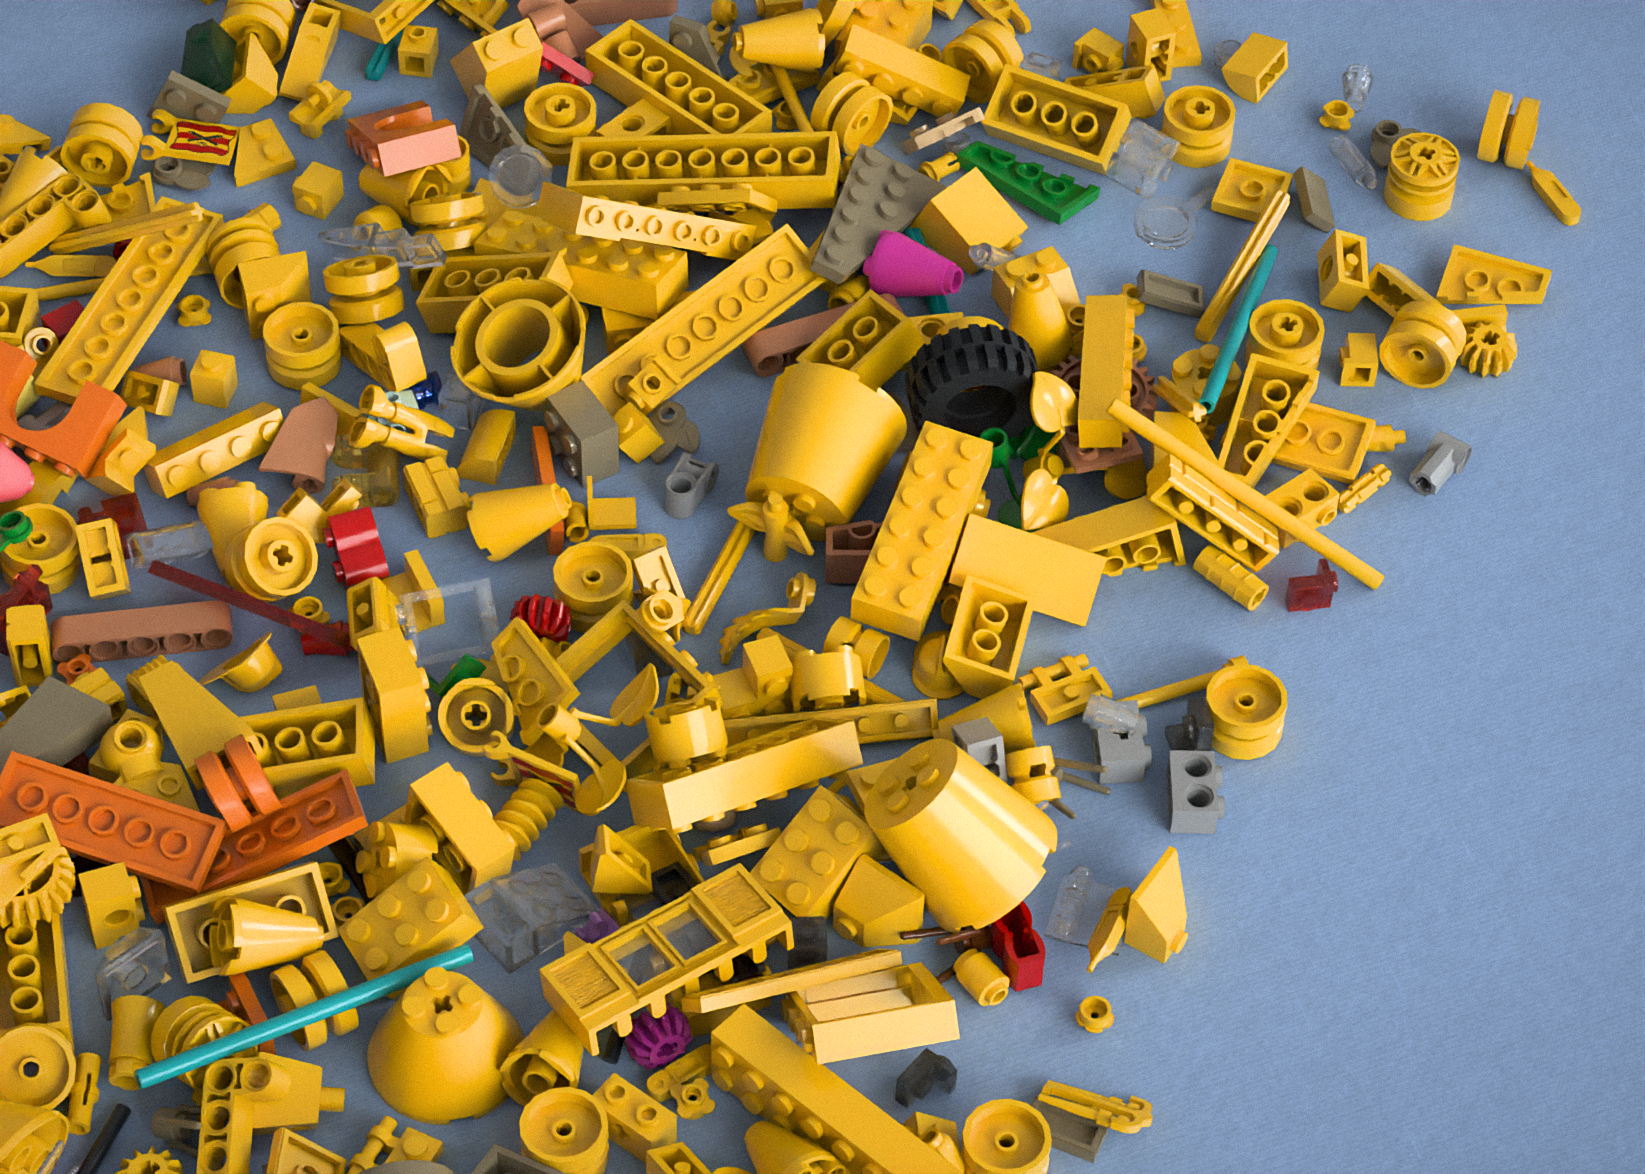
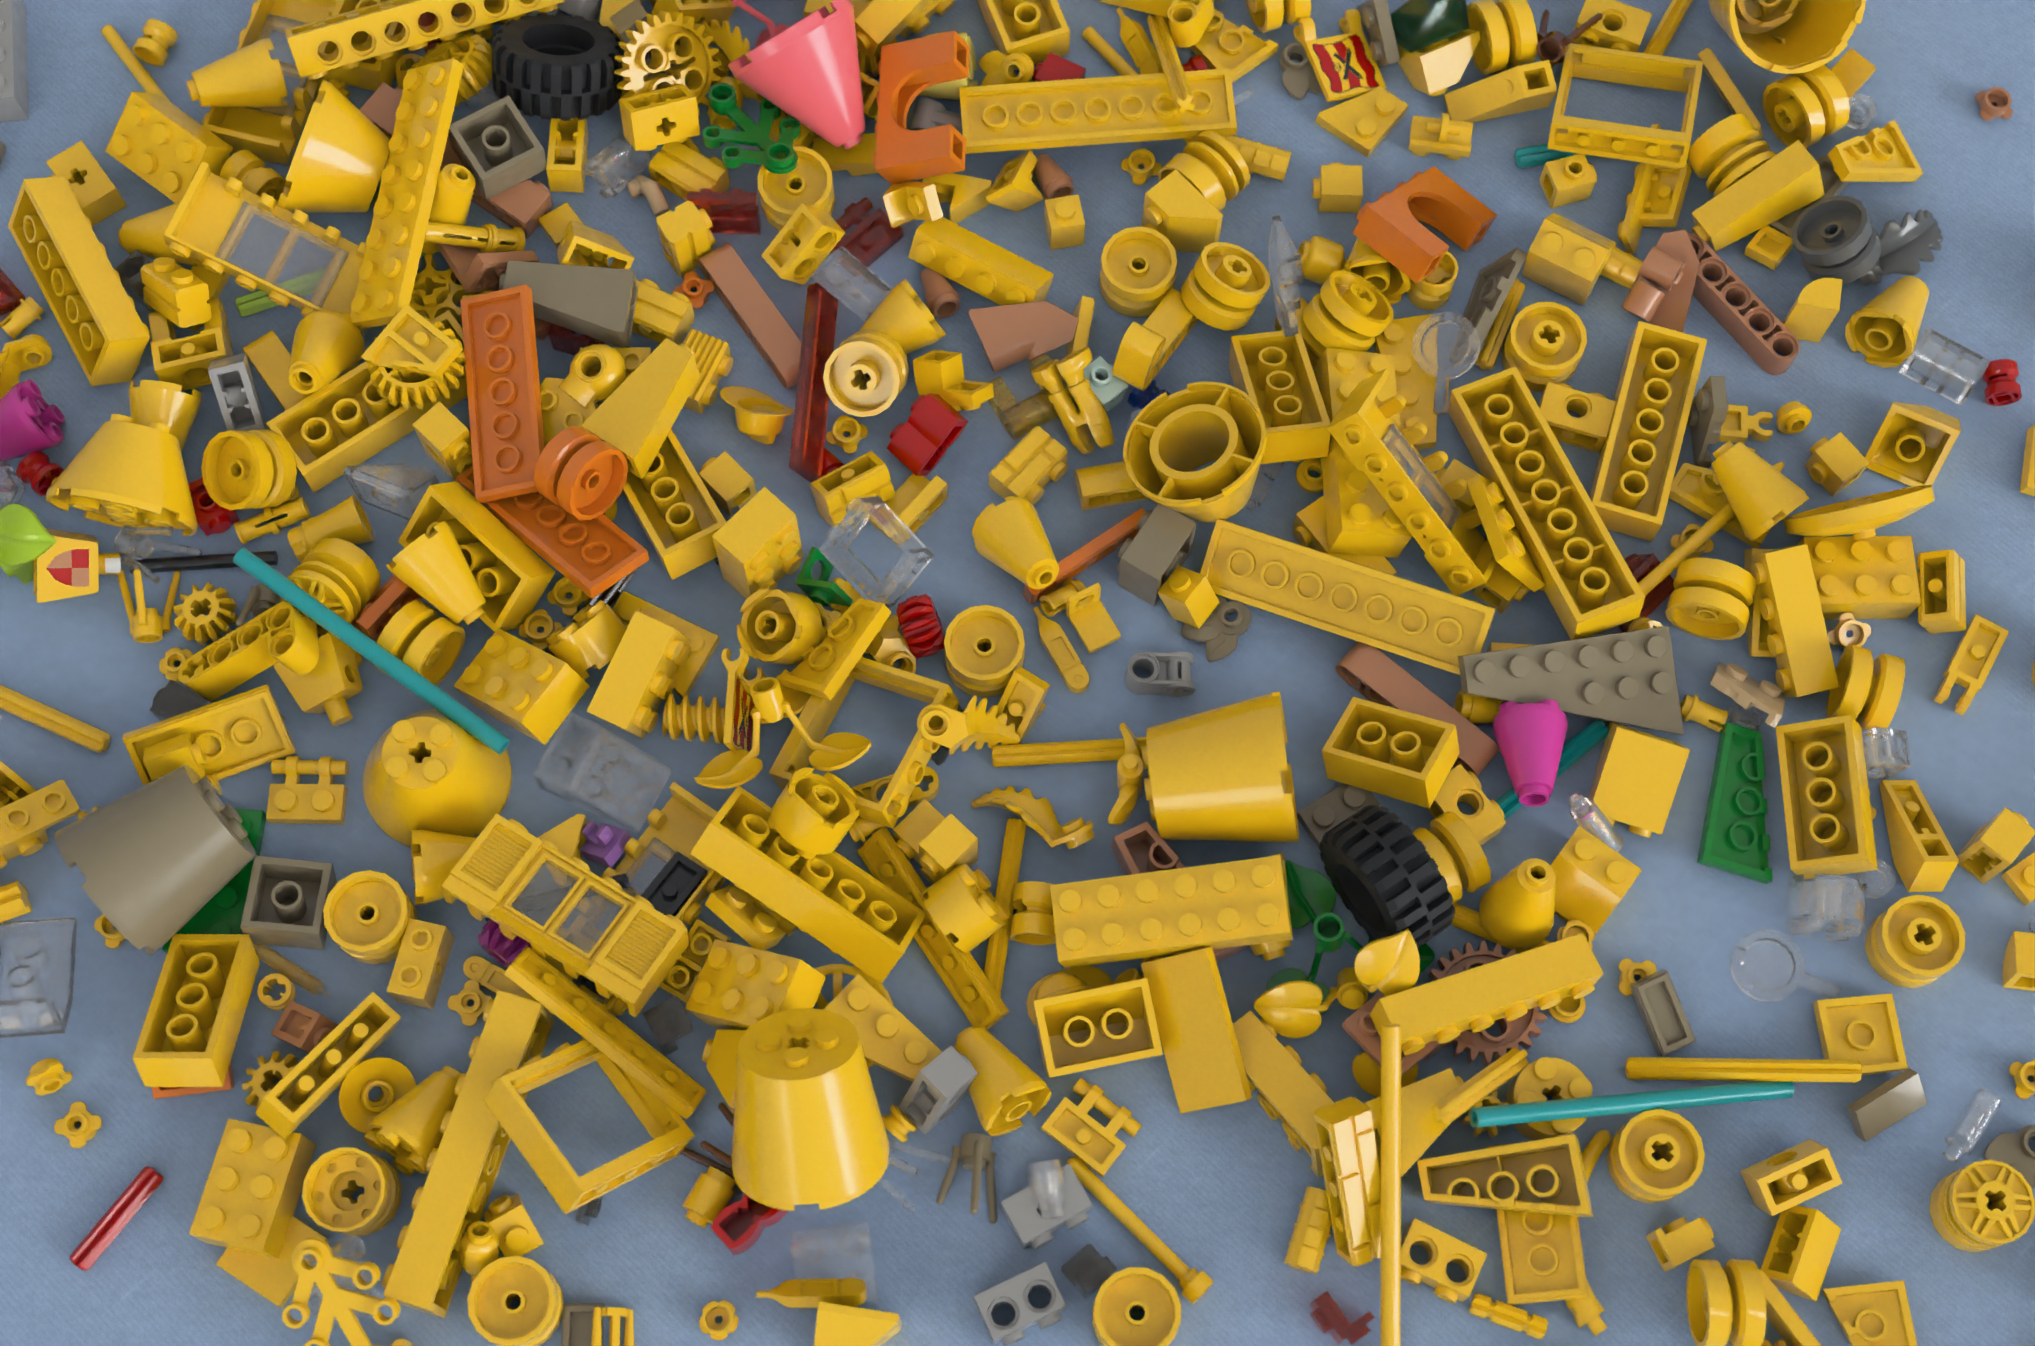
camera: 65 degrees right, 20 degrees up
plate [539,41,595,87] -> none
yellow slope [590,824,652,894] -> none
yellow brick [622,355,682,416] -> none
yellow wheel [1005,746,1062,805] -> none
yellow brick [1072,27,1124,74] -> none

